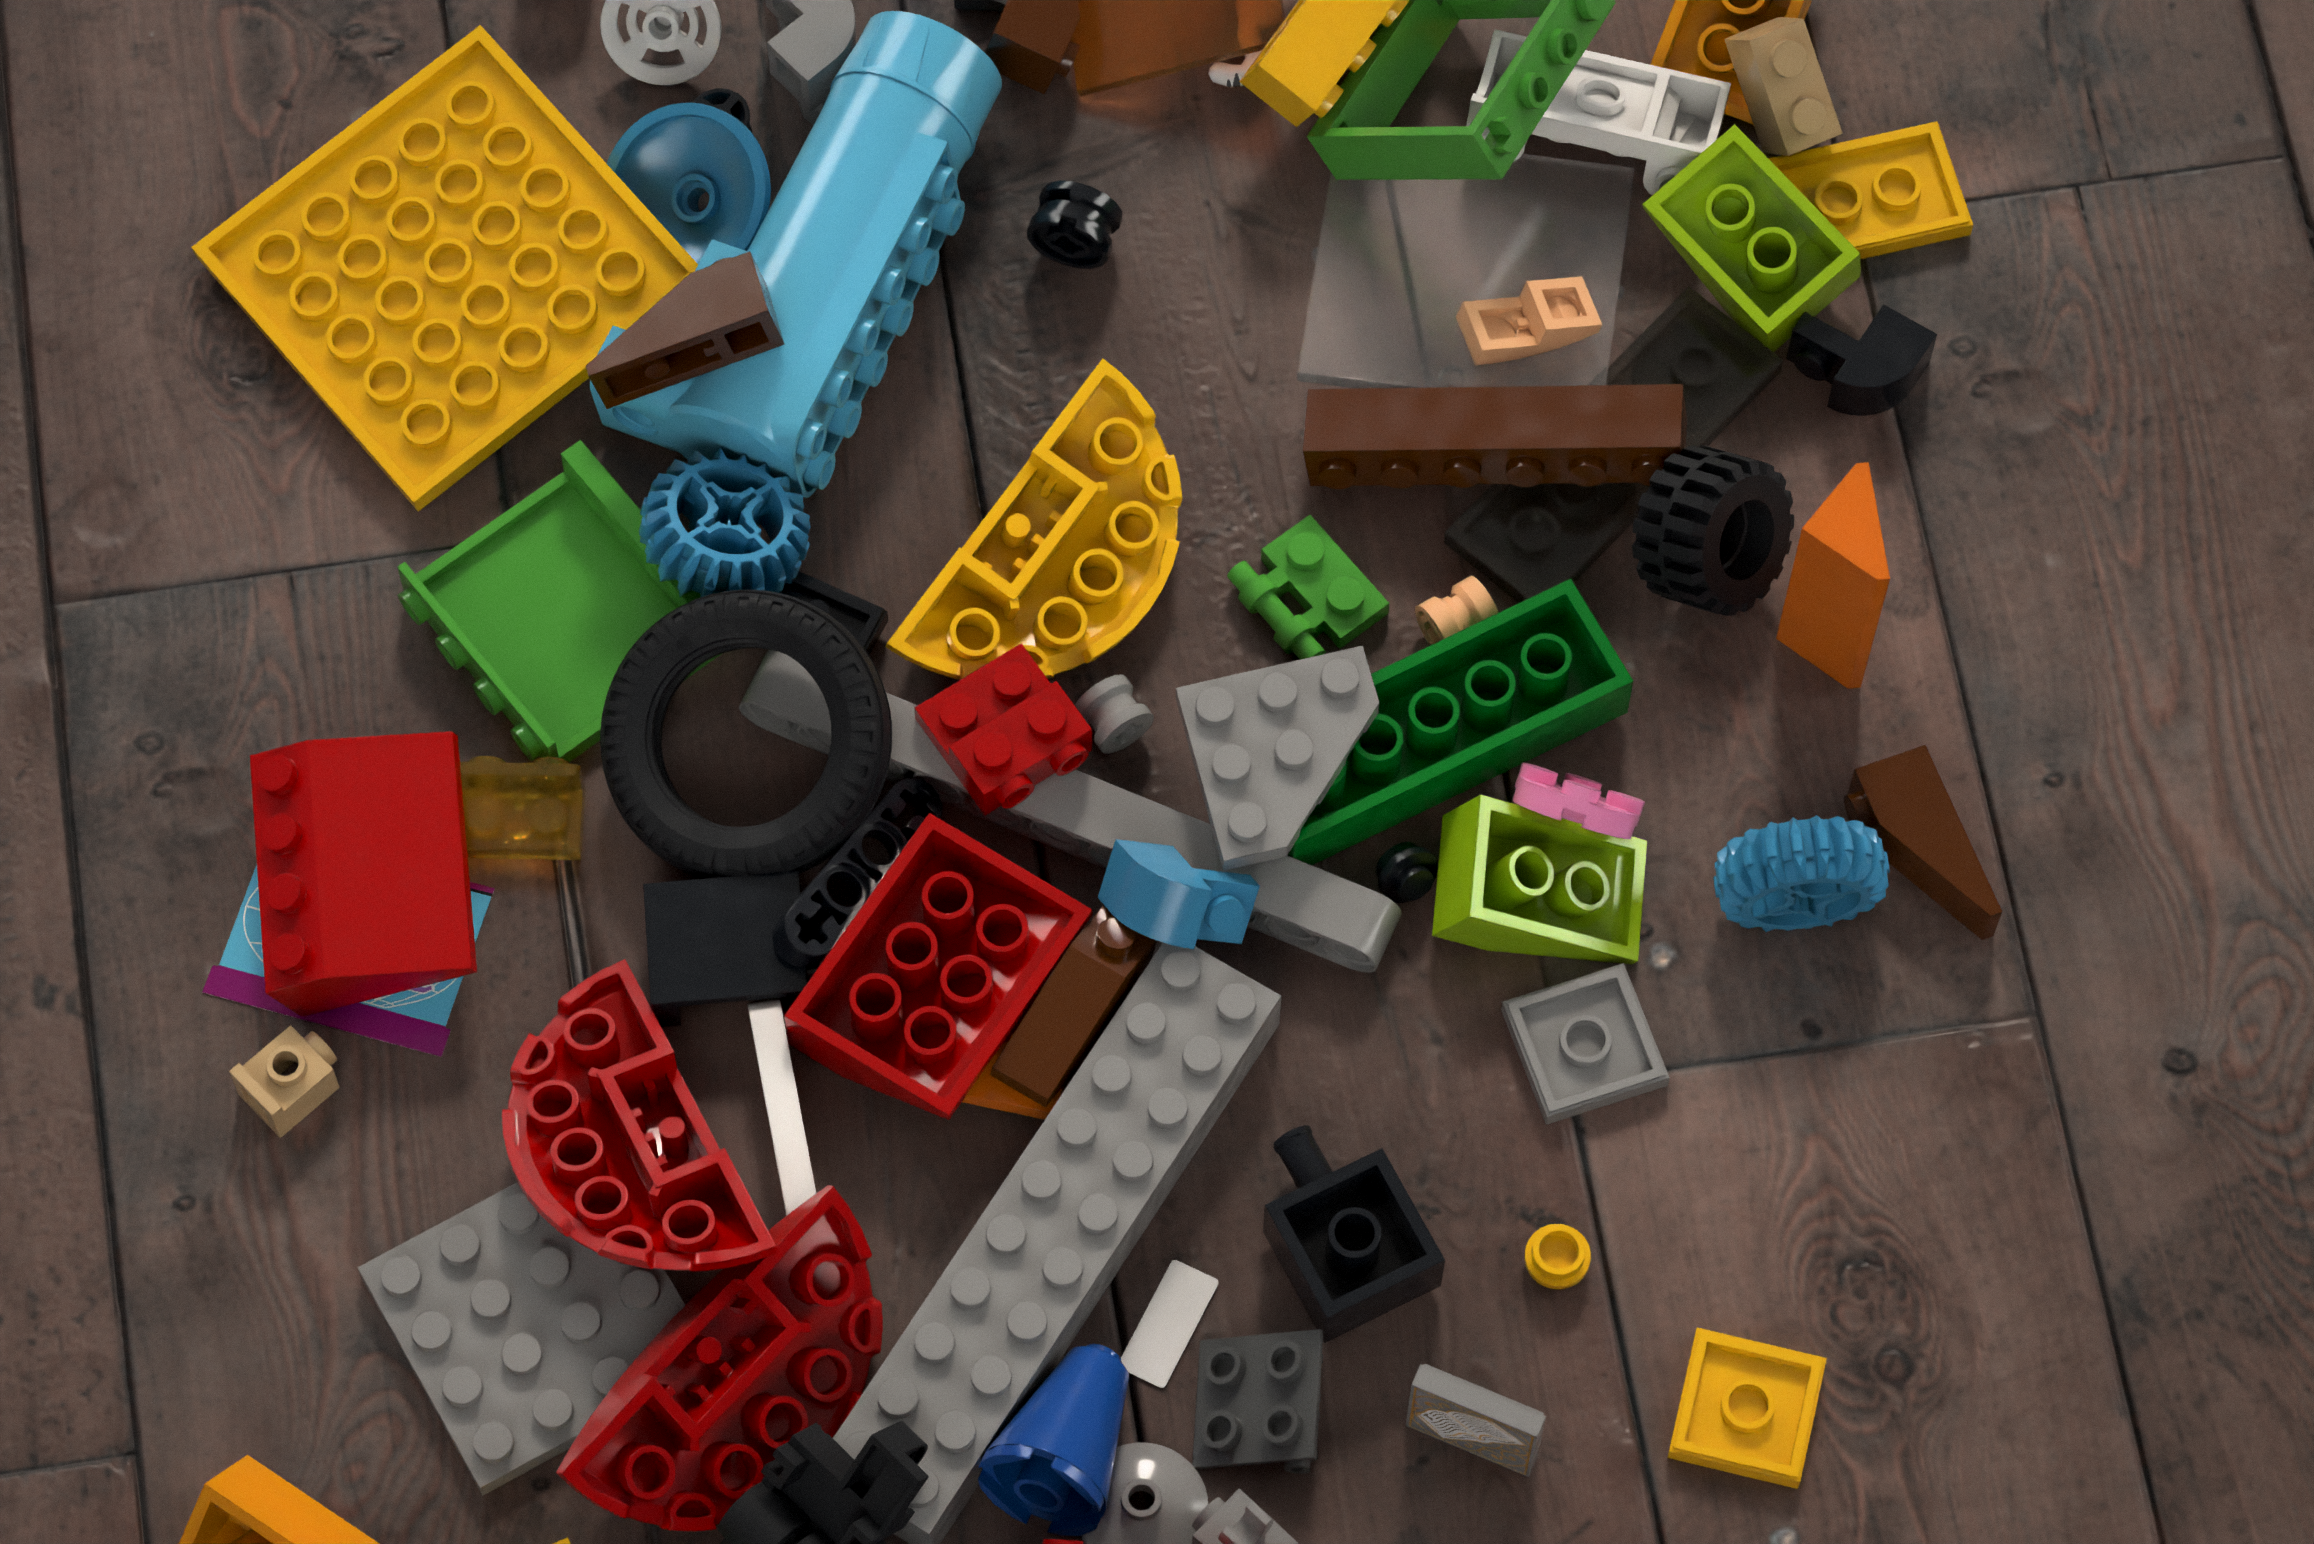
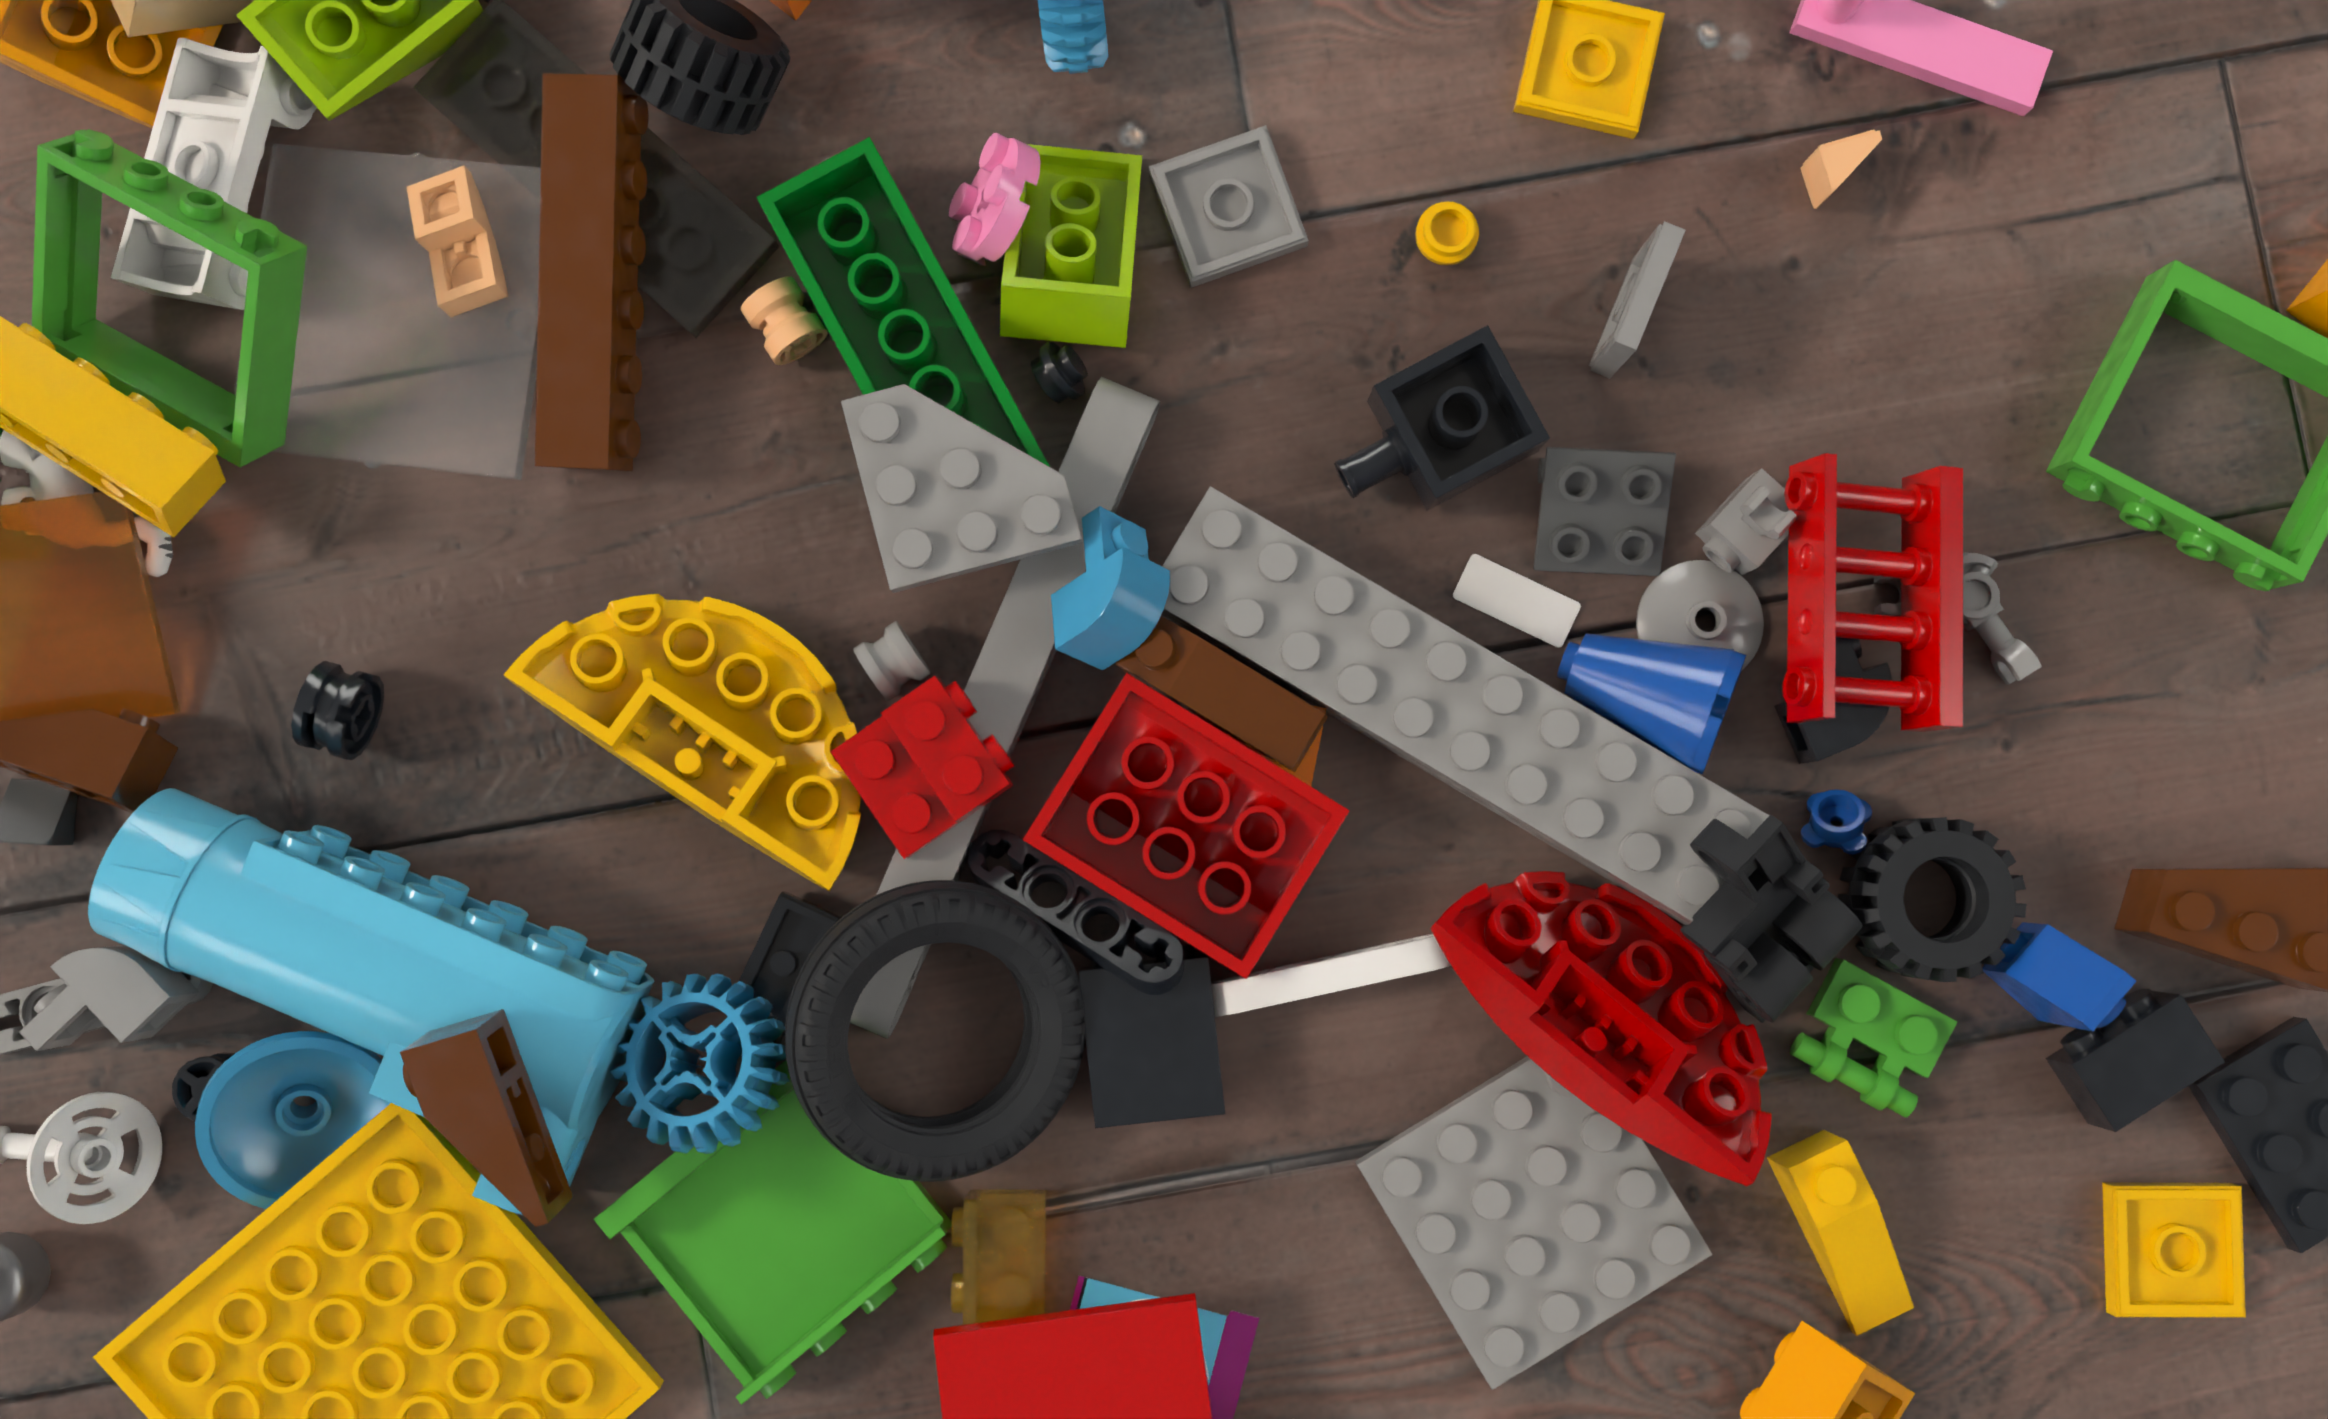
camera: 85 degrees left, 20 degrees up
red brick [502,959,778,1271] -> none
bright green plate [1227,515,1389,660] -> none

